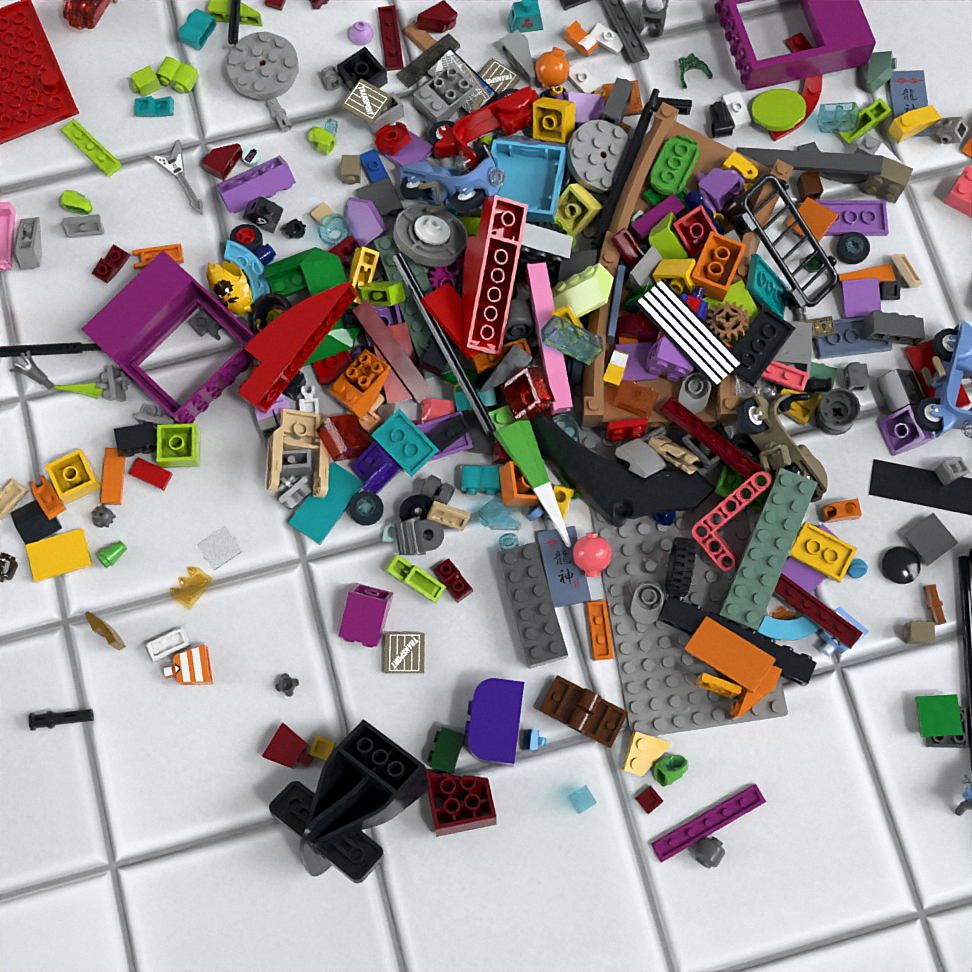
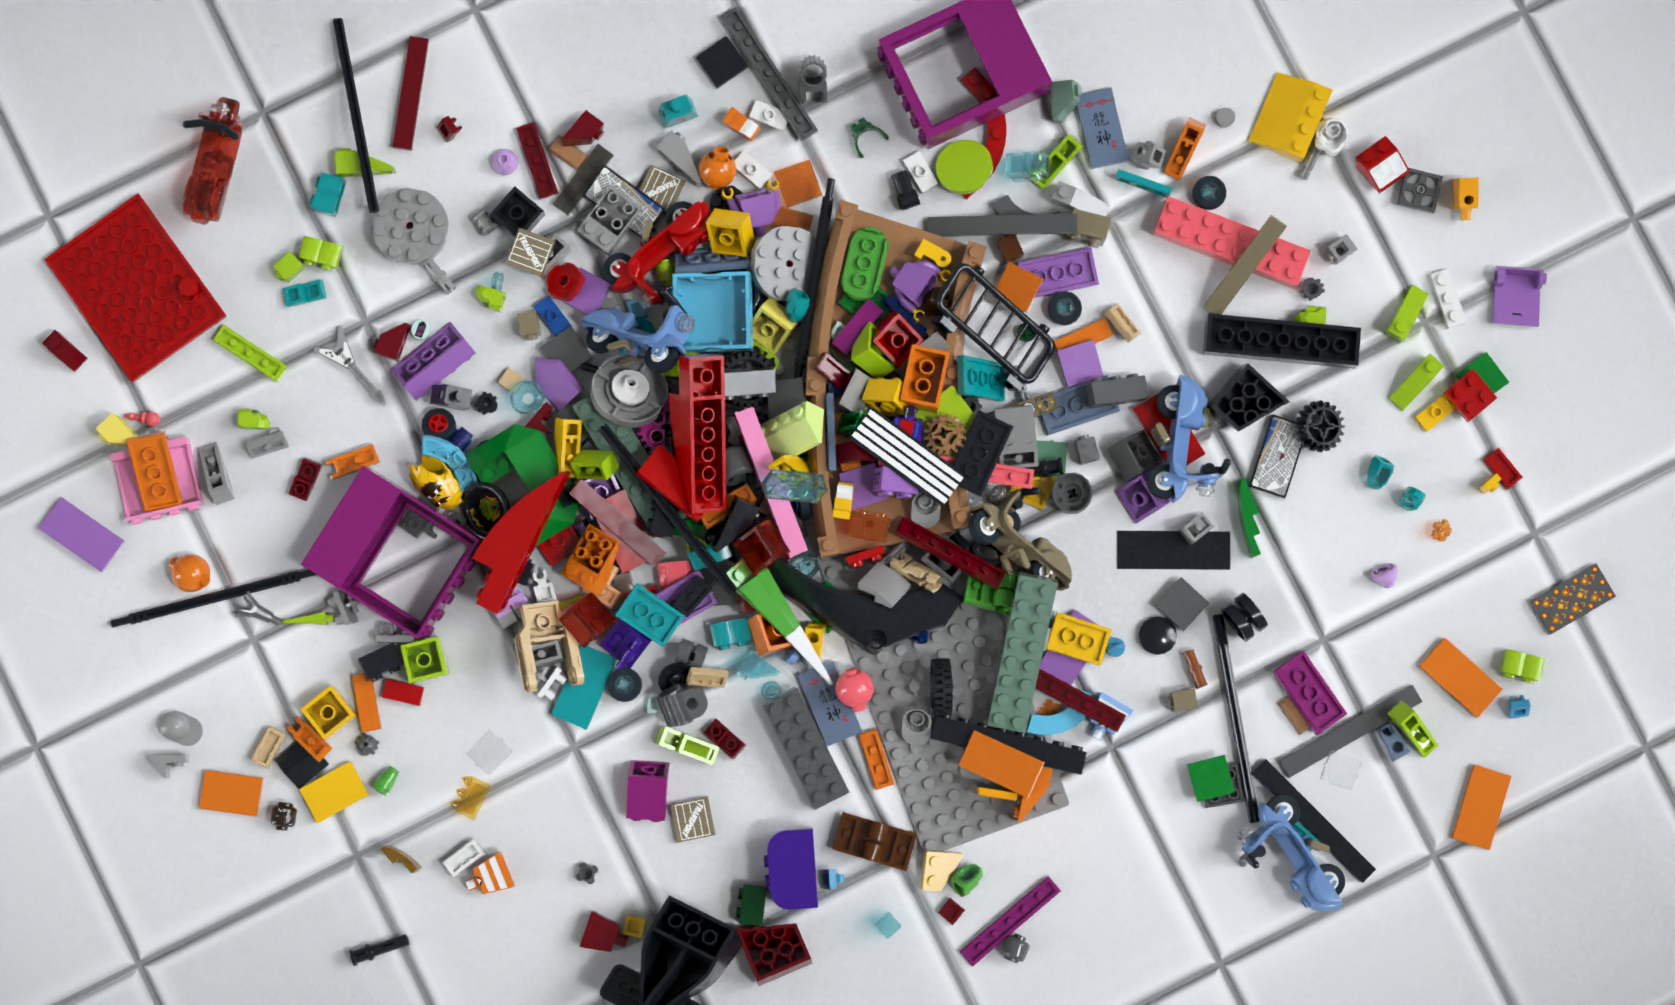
camera: 15 degrees left, 10 degrees up
dark grey window [601,77,634,127] -> none
black tile [654,97,692,115] -> none
coral beam [692,471,773,571] -> none
orange leg [822,498,862,523] -> none
black tile [880,281,901,300] -> none
yellow slope [888,105,942,144] -> none
none -> teal rock [786,289,810,323]
none -> teal tile [1115,169,1172,198]

